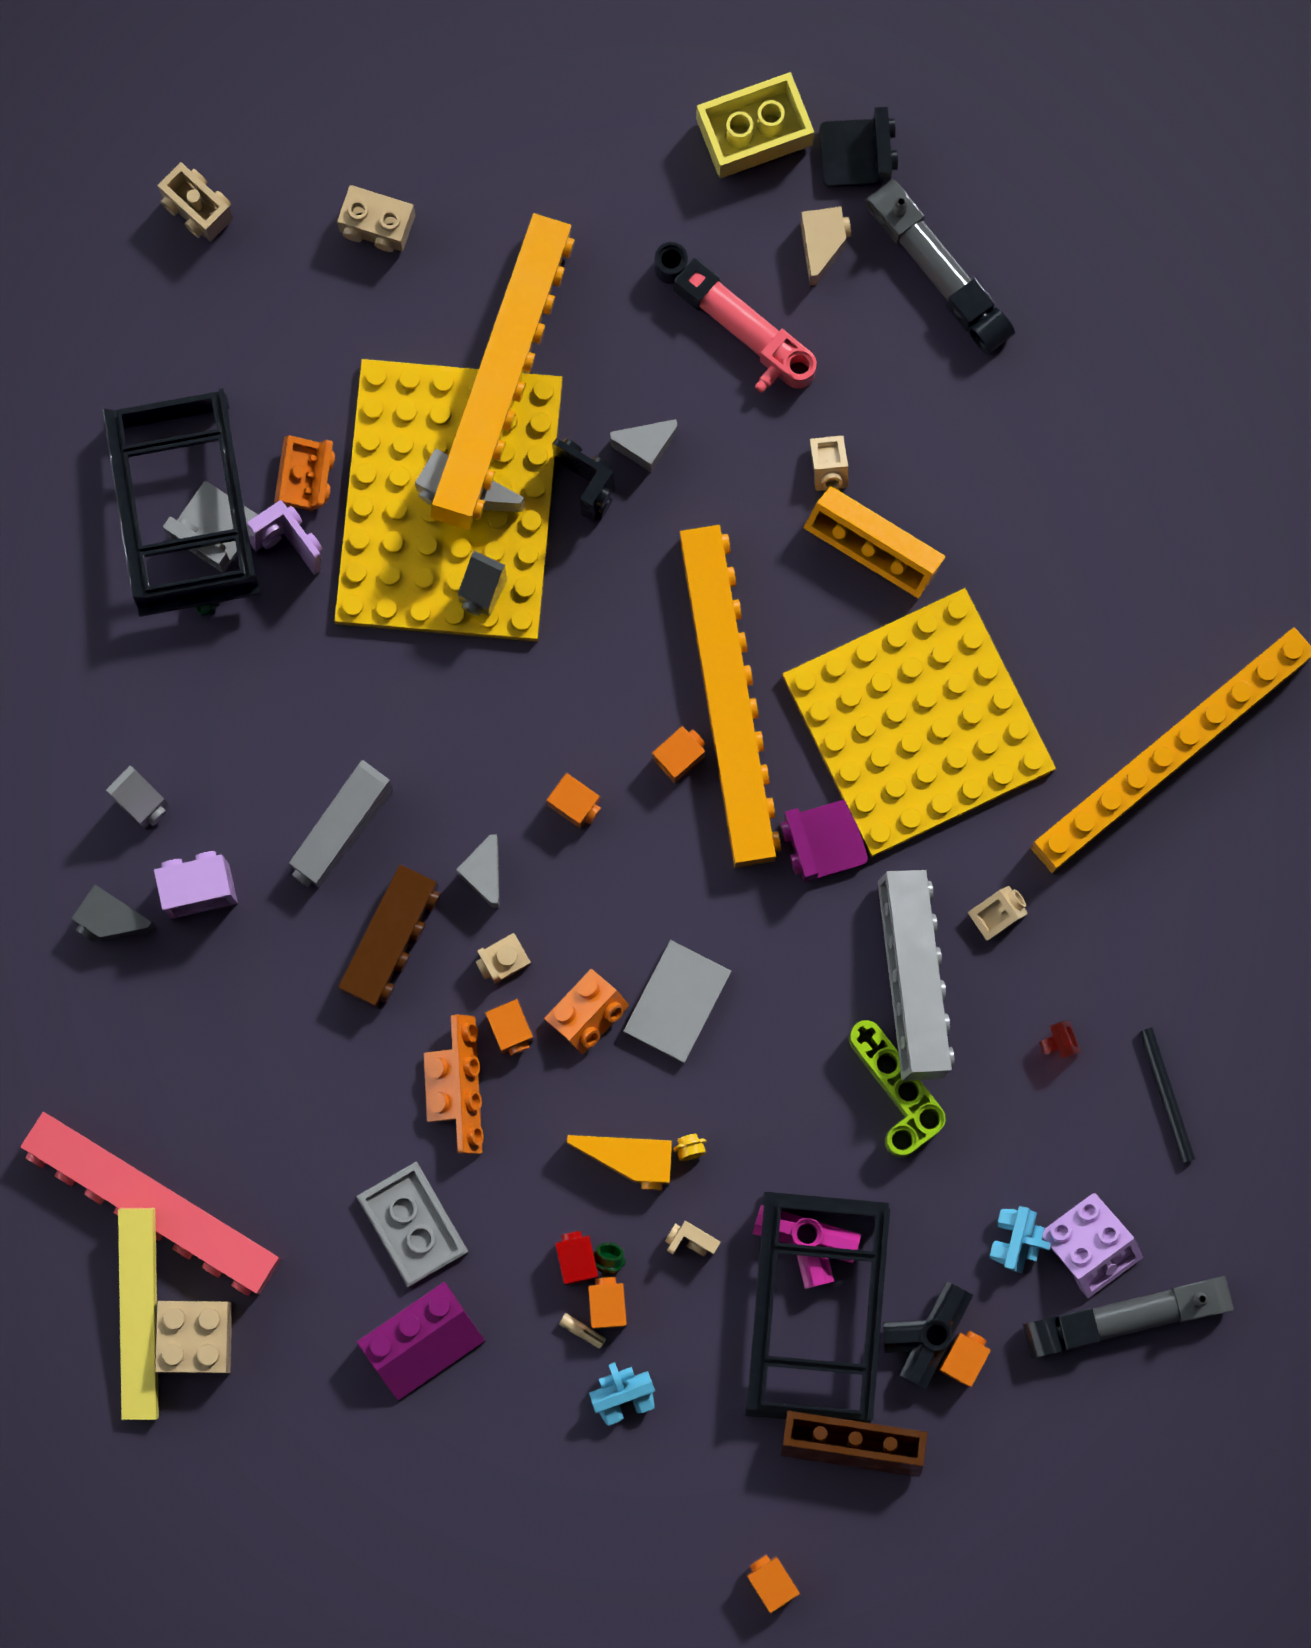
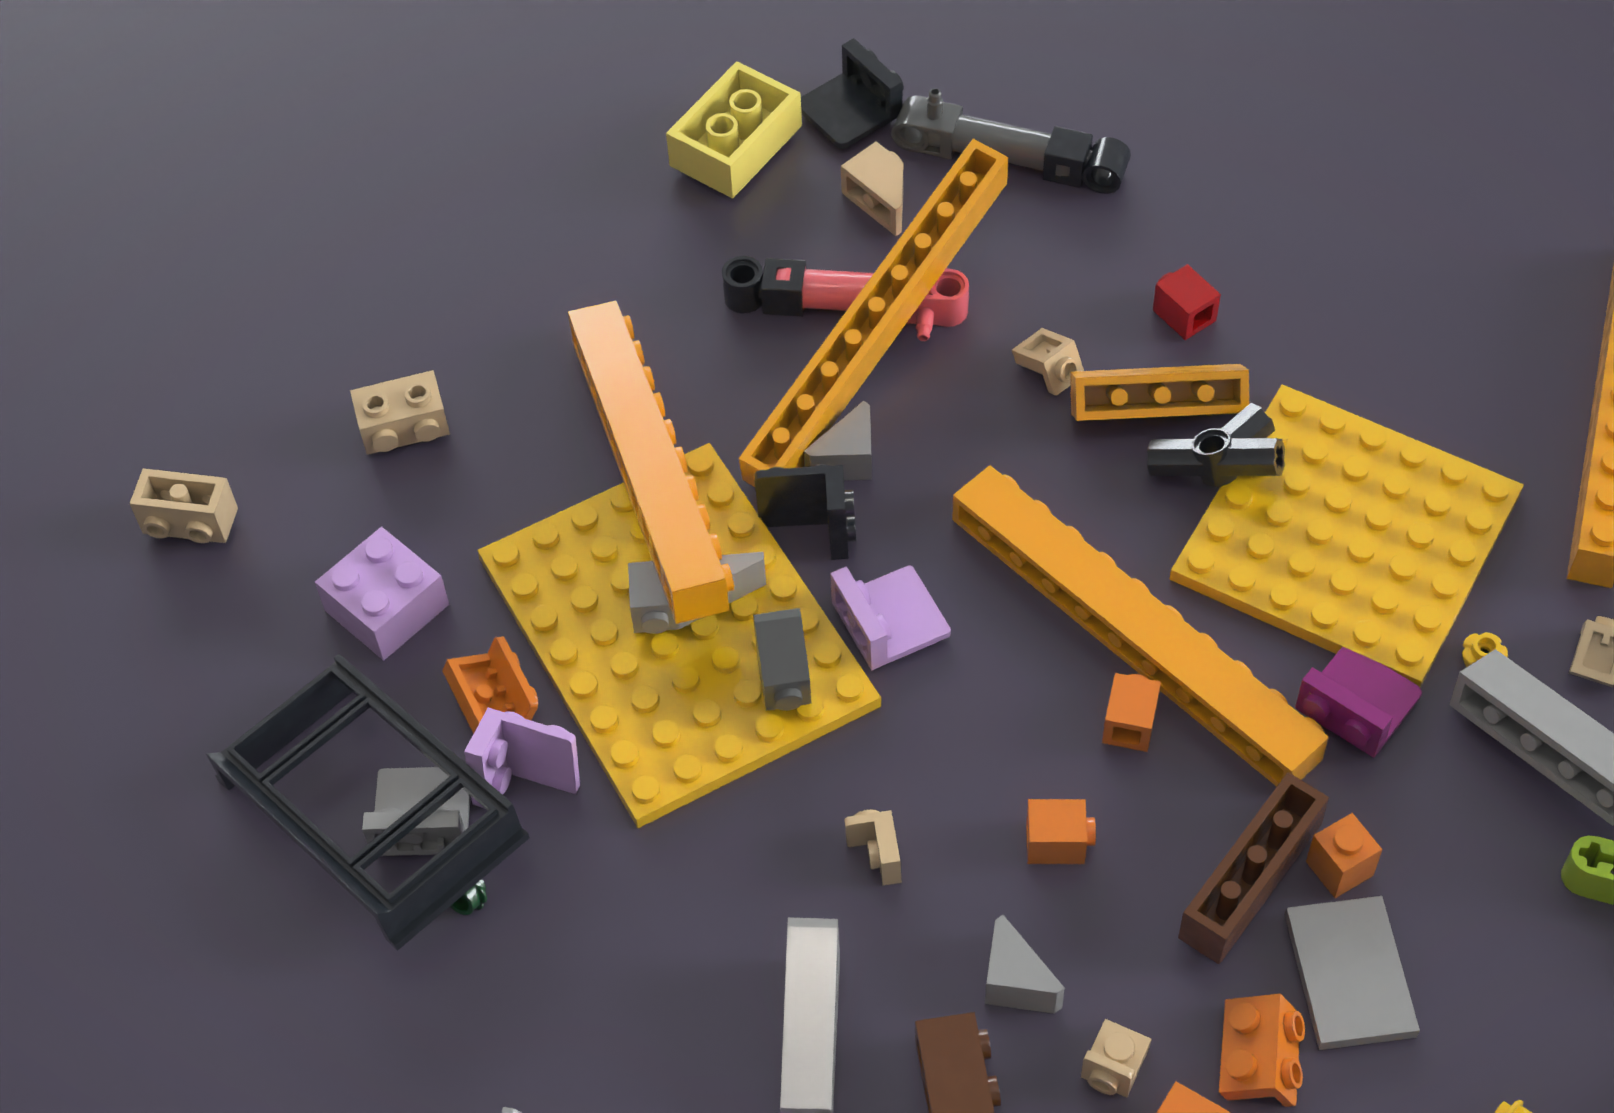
camera: 30 degrees left, 25 degrees down
none -> lavender brick [315,526,449,661]
none -> light orange brick [739,139,1008,487]
none -> lavender bracket [830,565,951,671]
none -> tan bracket [844,809,902,885]
none -> black piece [1147,403,1285,487]
none -> red brick [1153,264,1221,340]
none -> reddish brown brick [1178,772,1329,965]
none -> orange brick [1306,812,1383,898]
none -> yellow plate [1462,632,1508,667]

